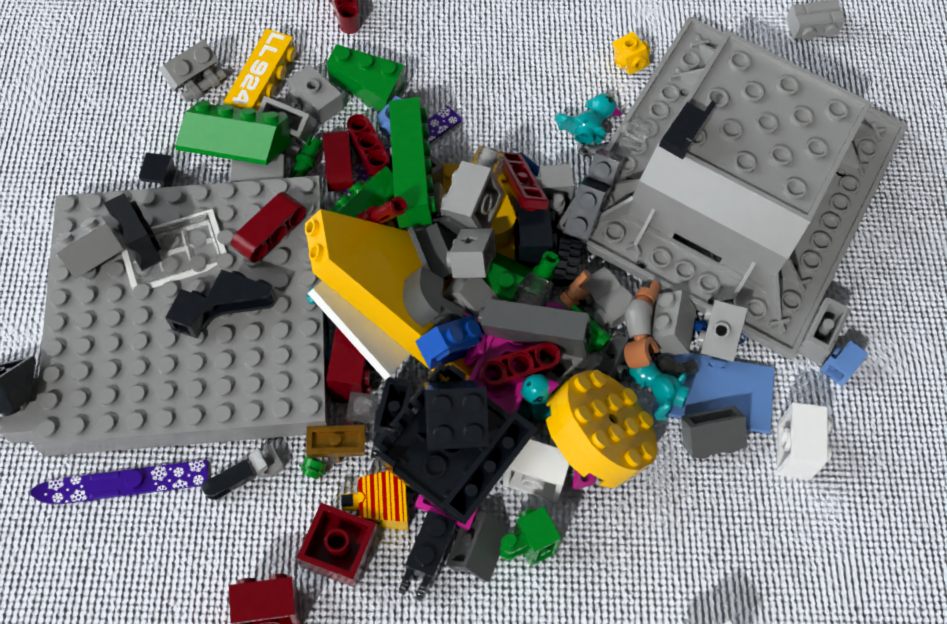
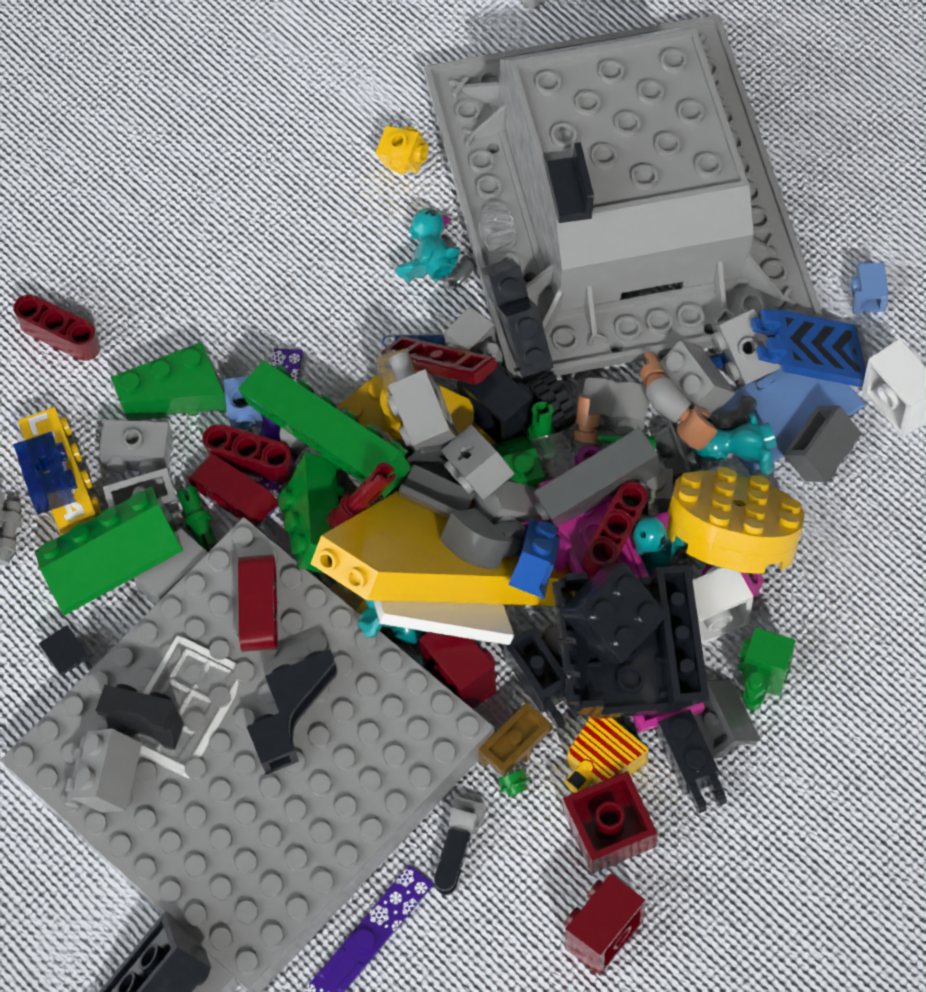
camera: 35 degrees left, 0 degrees up
clear brick [346,392,380,433] -> none
light grey brick [797,297,851,364] -> none
none -> clear blue brick [13,431,78,515]
none -> blue tile [750,309,866,387]

